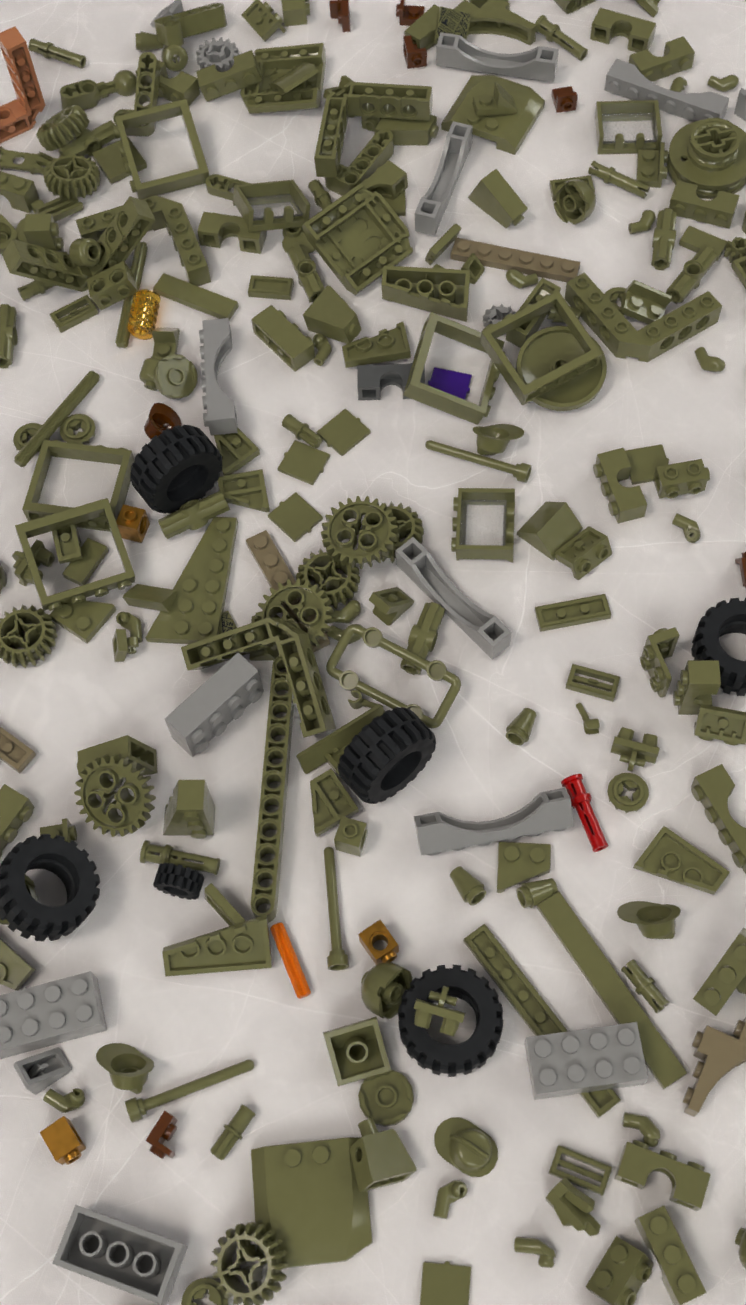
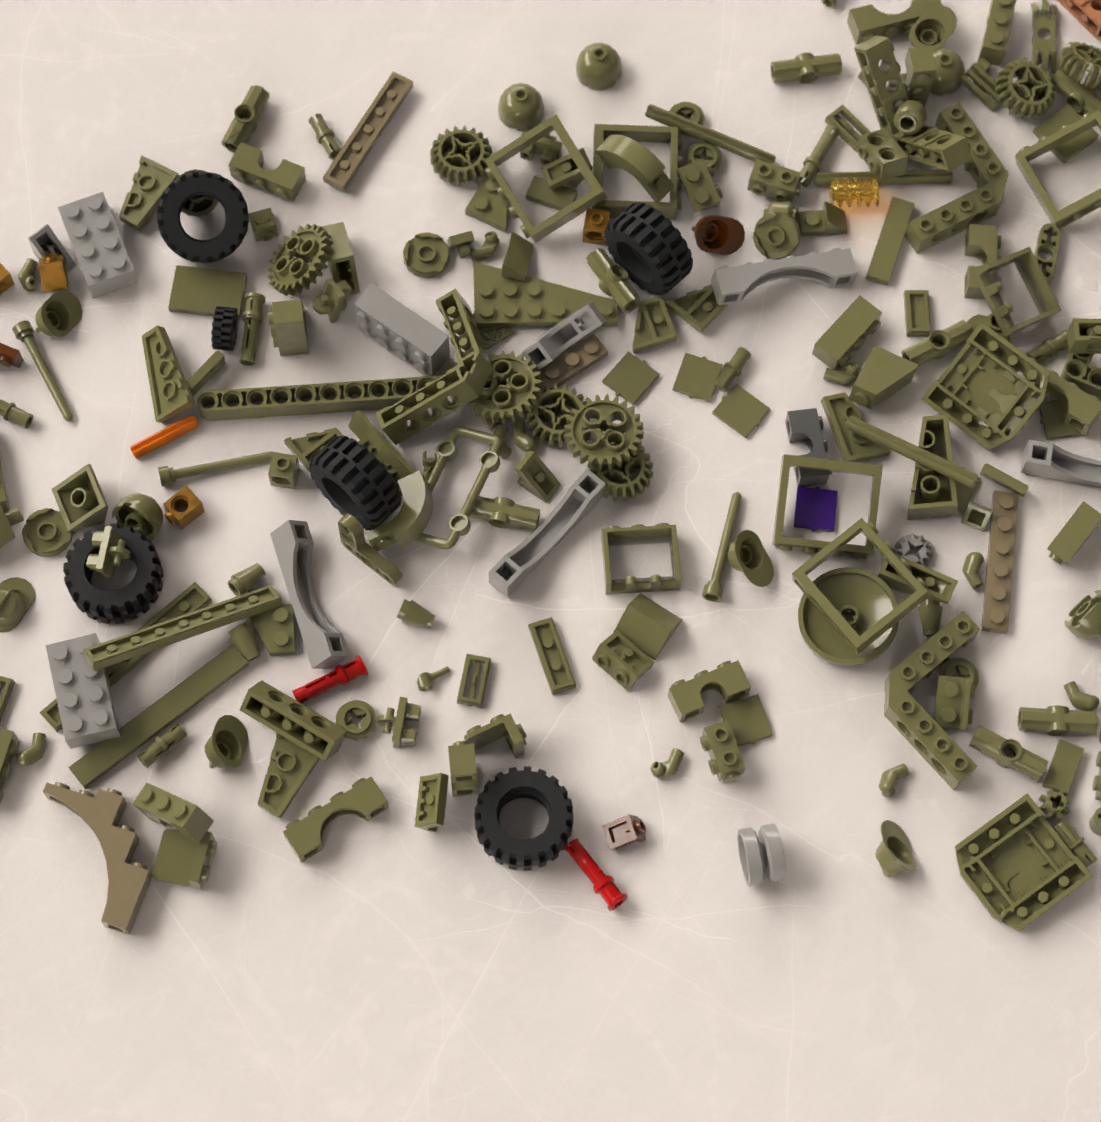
camera: 75 degrees right, 5 degrees up
none -> pearl gold brick [38,253,69,293]
none -> olive tile [83,585,282,671]
none -> olive tile [168,265,247,319]
none -> olive brick [240,680,347,762]
none -> olive hips [312,278,352,323]
none -> olive beam [338,513,403,586]
none -> olive arch [365,470,433,552]
none -> olive tile [403,232,450,278]
none -> light grey arch [521,302,606,370]
none -> olive arch [595,135,674,202]
none -> olive bracket [677,158,723,214]
none -> olive brick [747,159,803,202]
none -> olive pin [799,125,840,187]
none -> olive axle [845,416,978,488]

